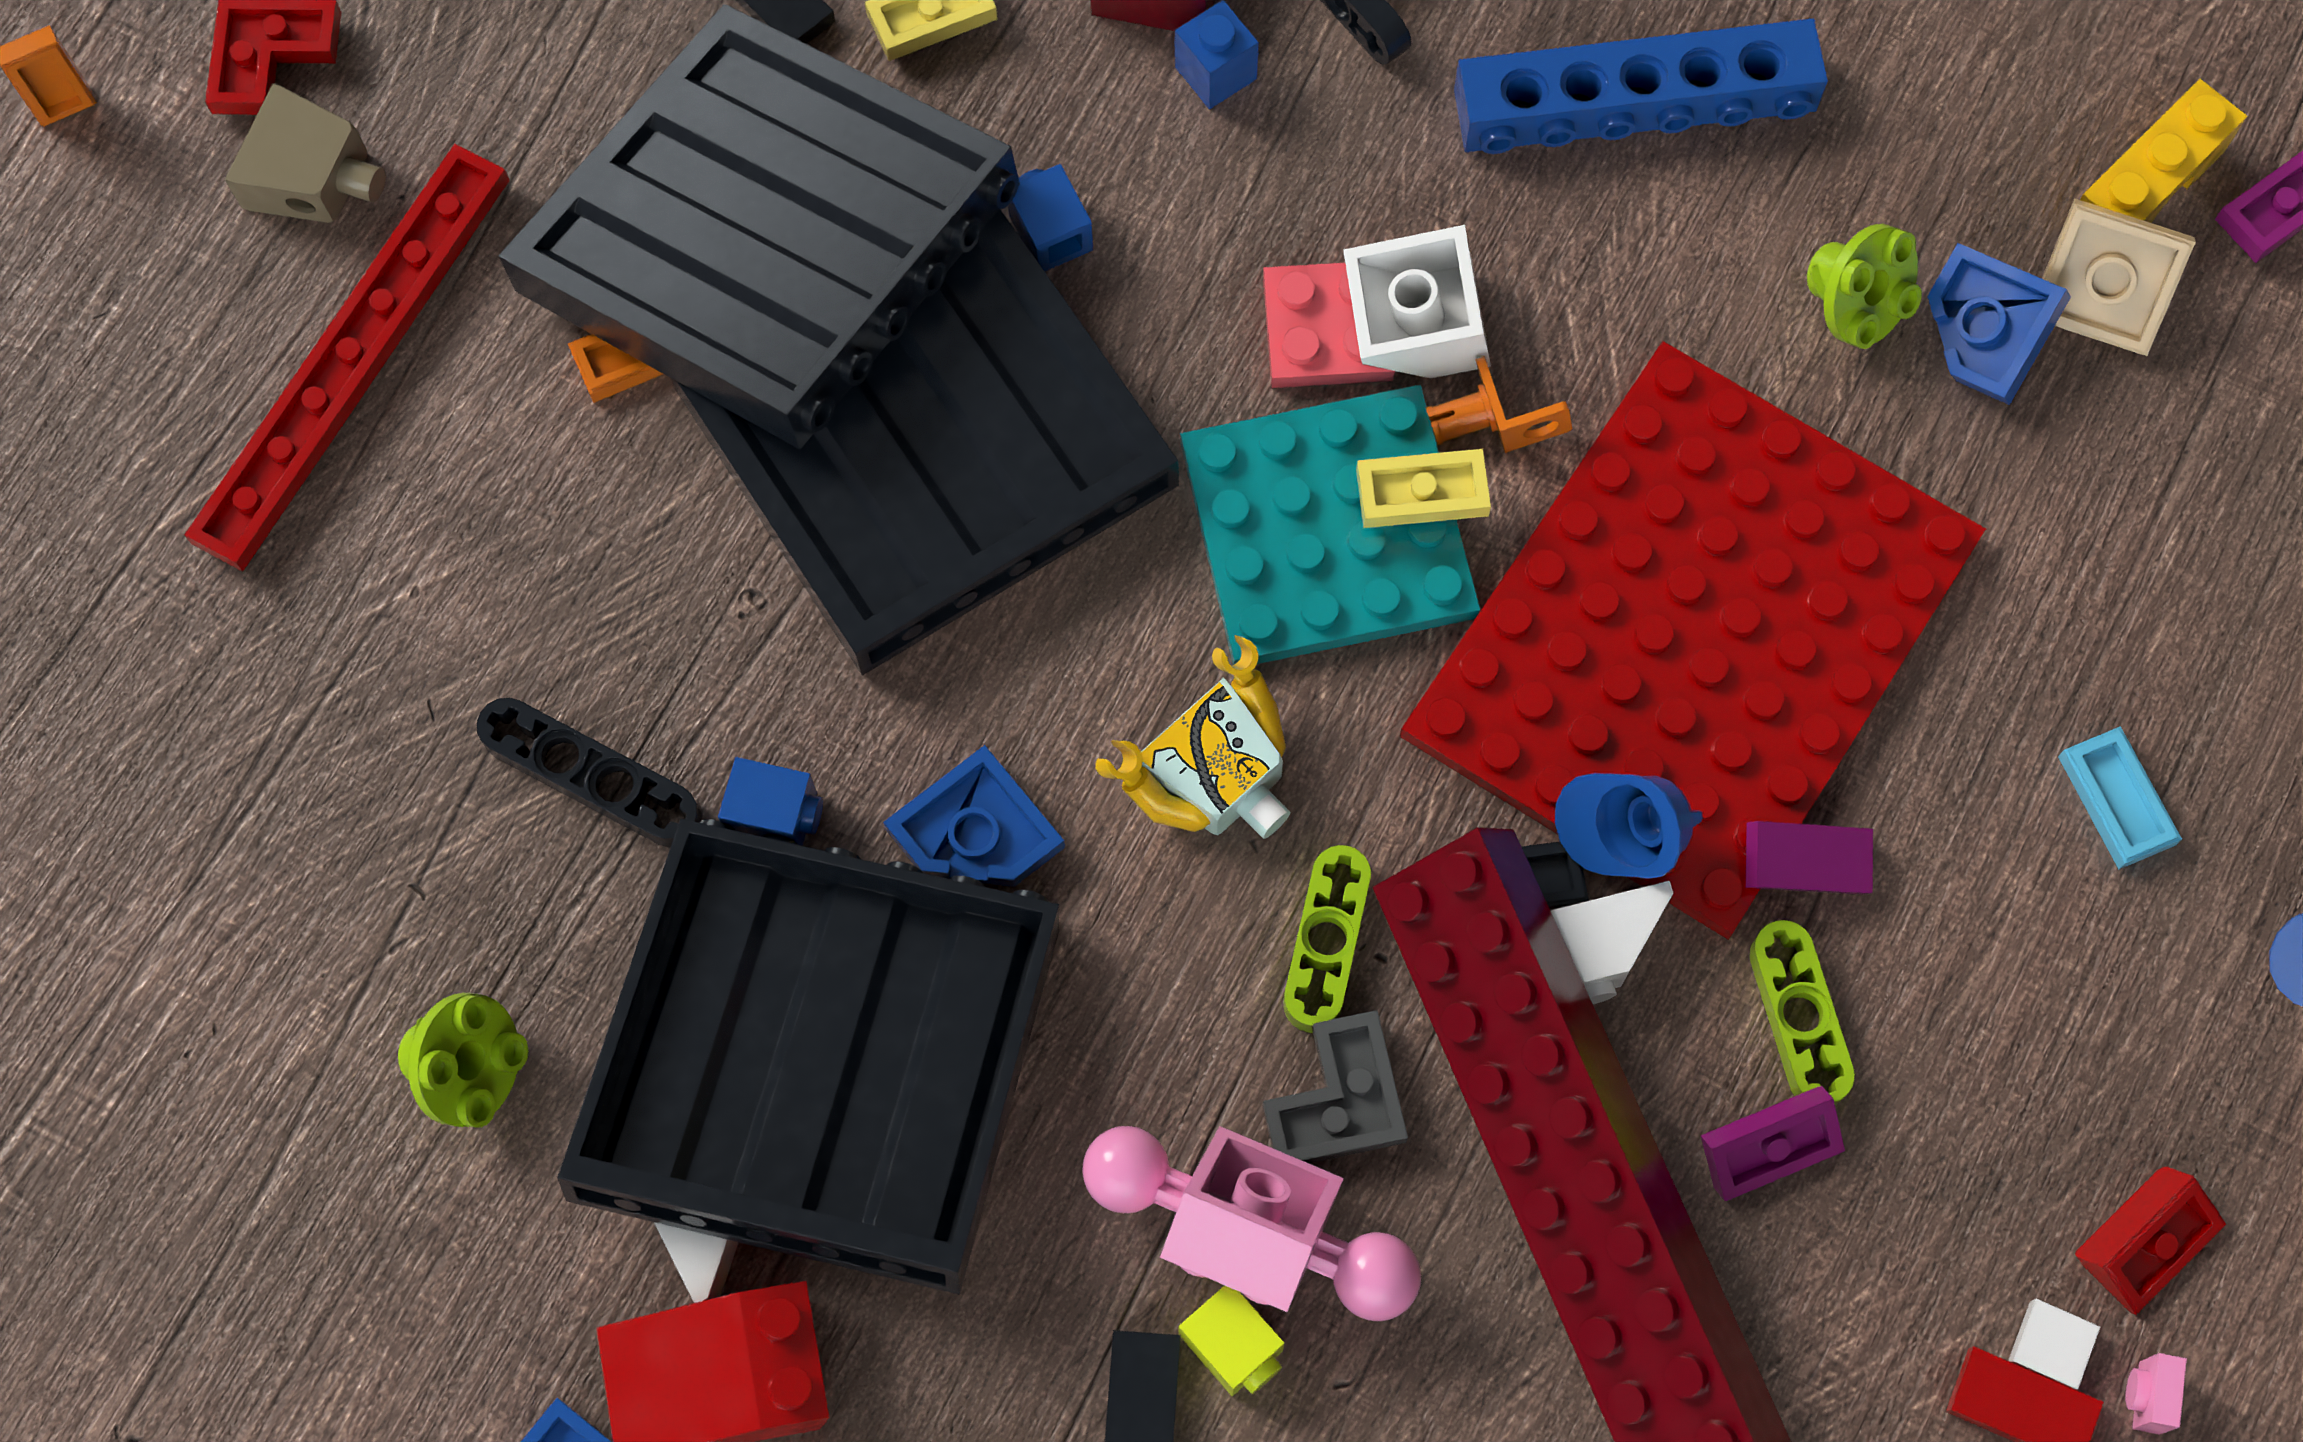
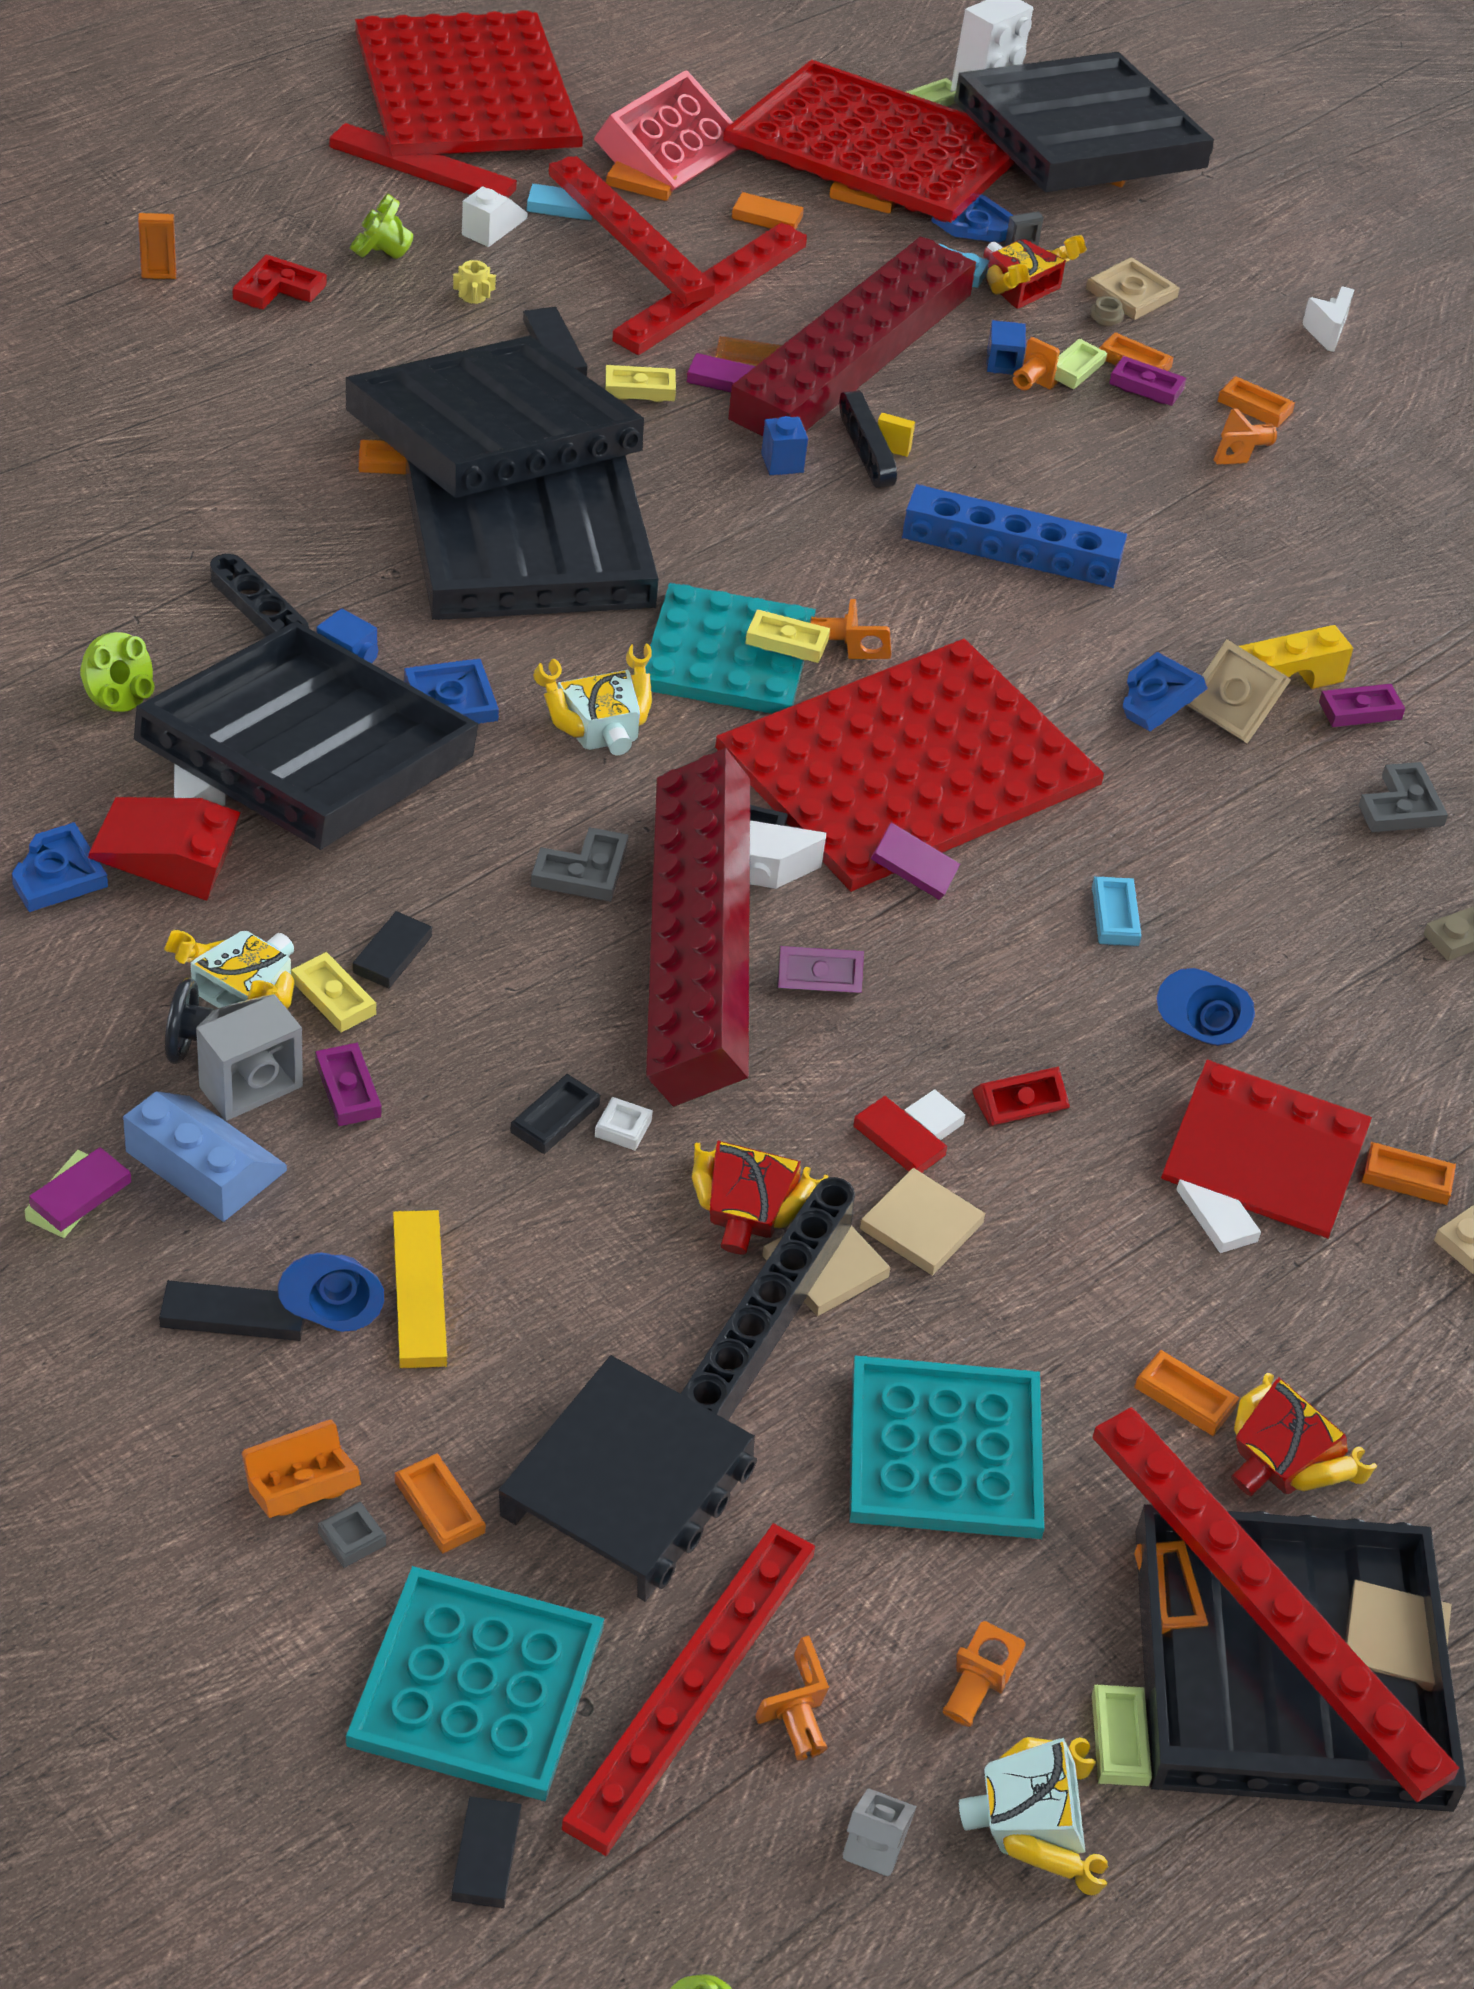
camera: 15 degrees right, 25 degrees down
red plate [184,143,510,572] -> none
dark tan torso [225,84,386,223] -> none
blue brick [1008,164,1093,272] -> none
bright pink brick [1083,1126,1421,1321] -> none
neon yellow brick [1178,1285,1284,1397] -> none
coral plate [1263,263,1395,388] -> none
lime beam [1283,845,1371,1033] -> none
white slope [1343,225,1491,378] -> none
blue piece [1555,773,1703,879] -> none
lime beam [1750,920,1855,1105] -> none
lime plate [1807,224,1922,349] -> none
bright pink plate [2125,1353,2187,1435] -> none

